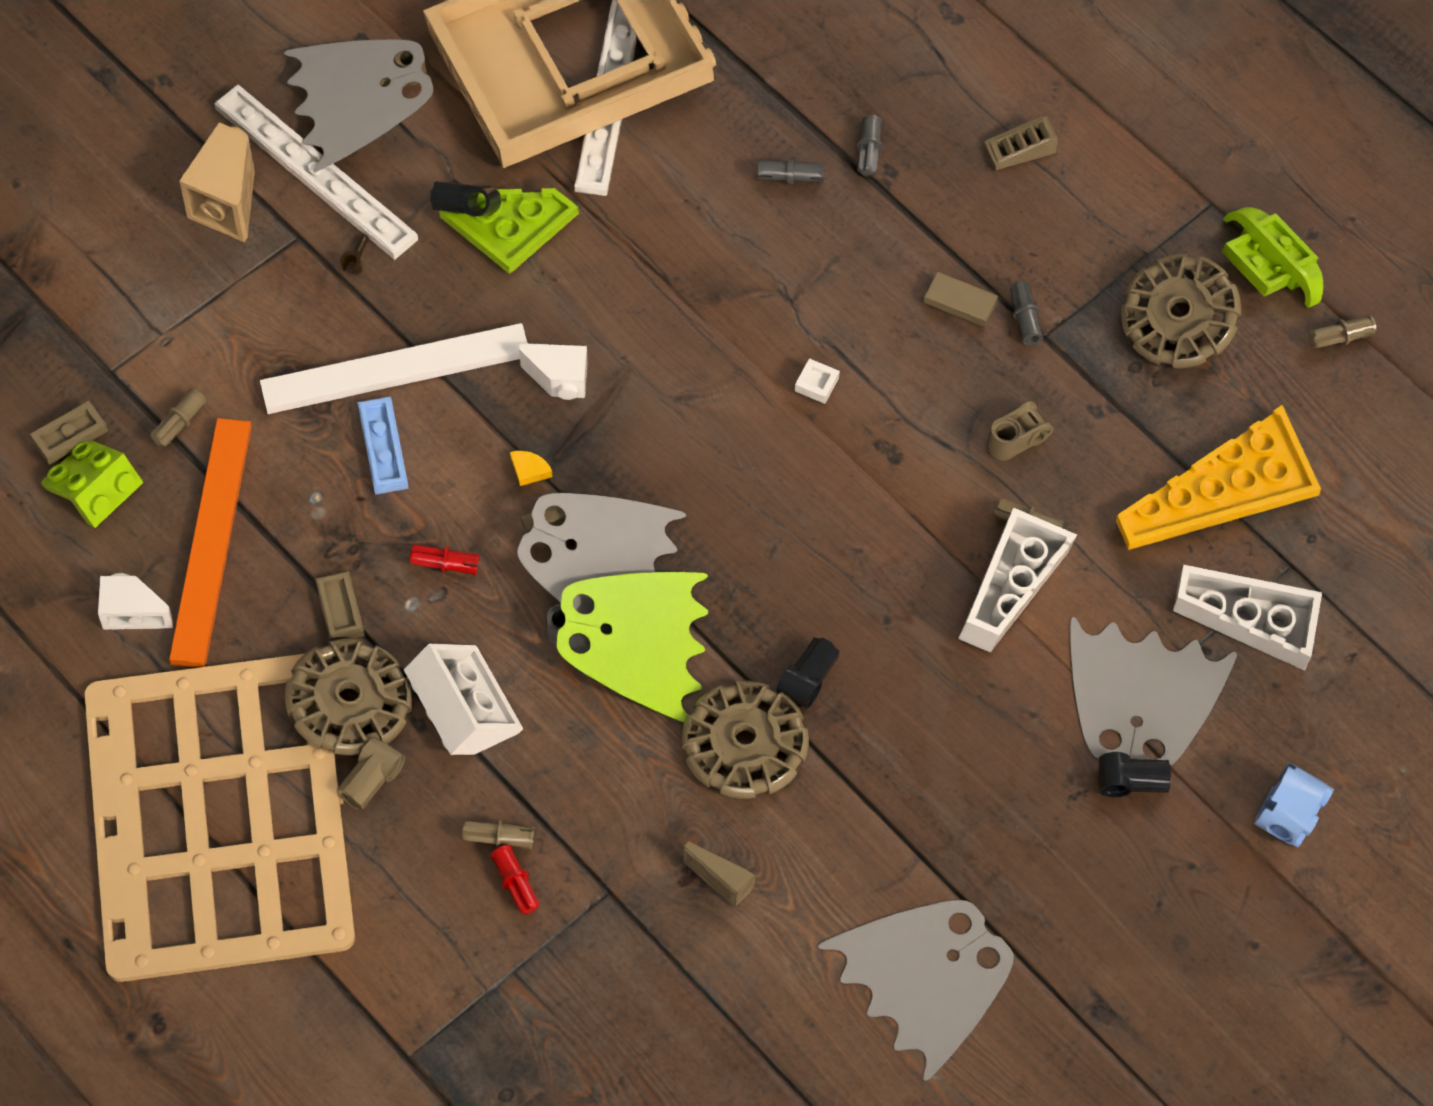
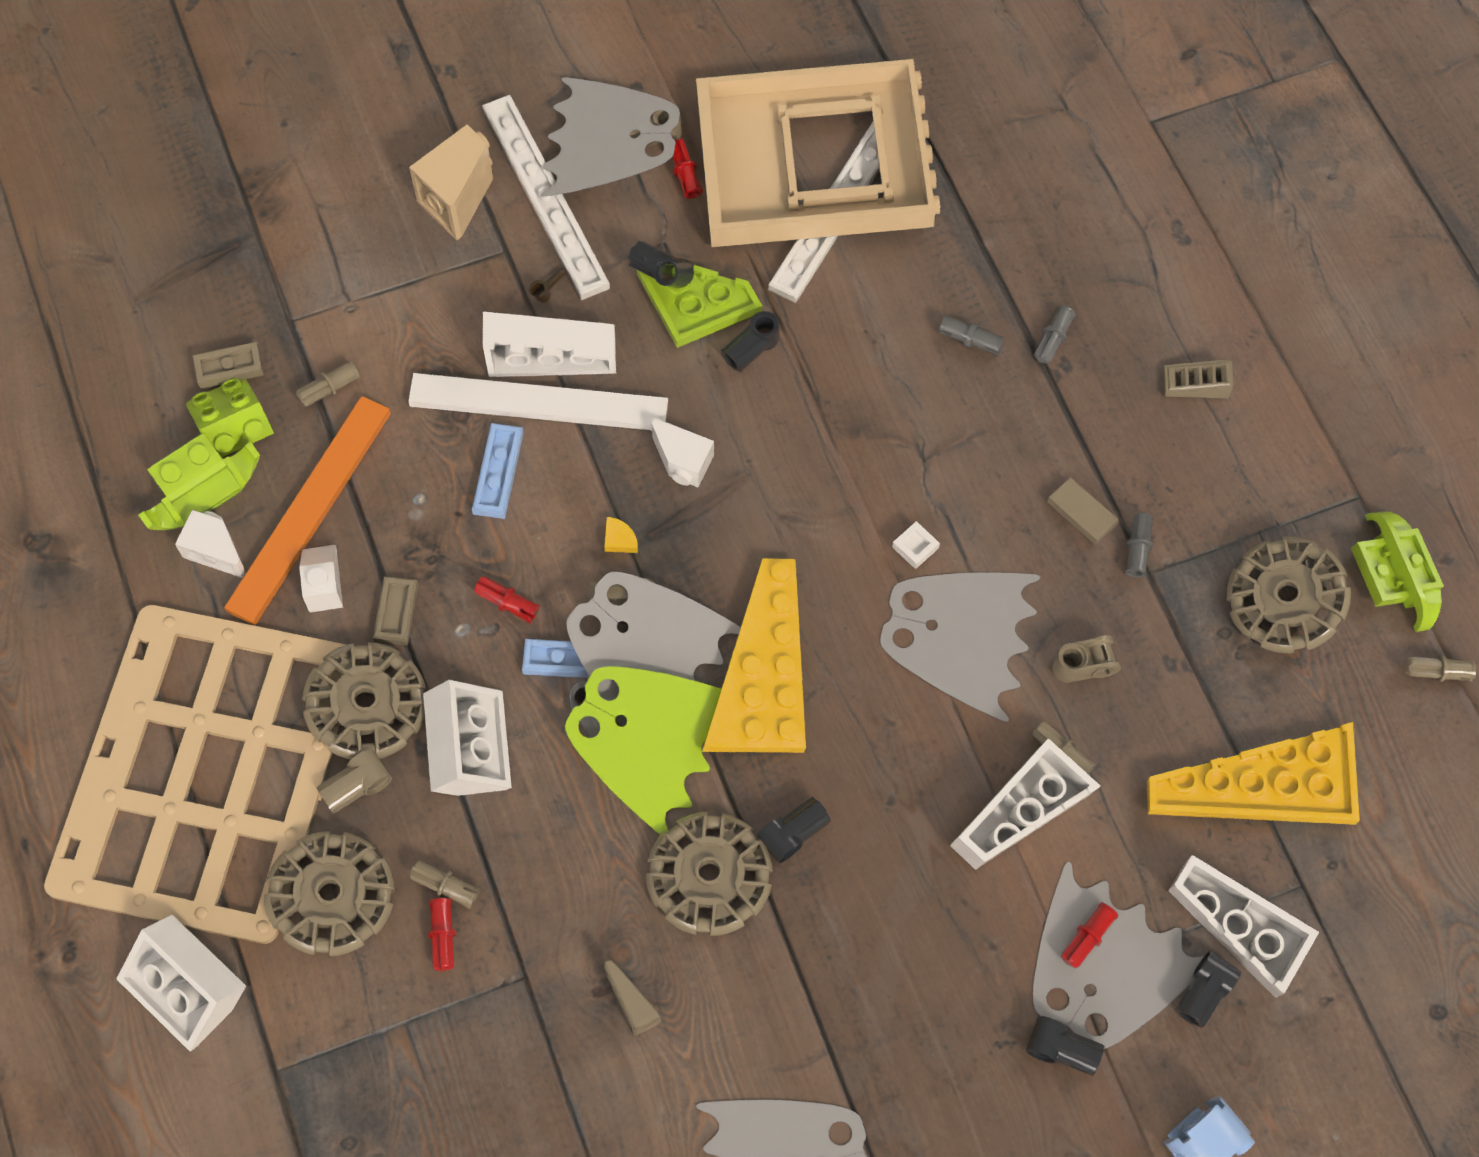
camera: 20 degrees right, 5 degrees up
none -> white slope [117,915,246,1051]
none -> lime plate [138,433,260,530]
none -> dark tan plate [264,831,395,957]
none -> white slope [300,545,343,612]
none -> white wedge [483,312,616,377]
none -> light blue tile [522,639,589,678]
none -> red axle [672,139,703,199]
none -> yellow wing [702,558,806,753]
none -> black piece [721,311,779,372]
none -> light grey piece [880,573,1041,722]
none -> red axle [1061,902,1119,969]
none -> black piece [1175,950,1241,1028]

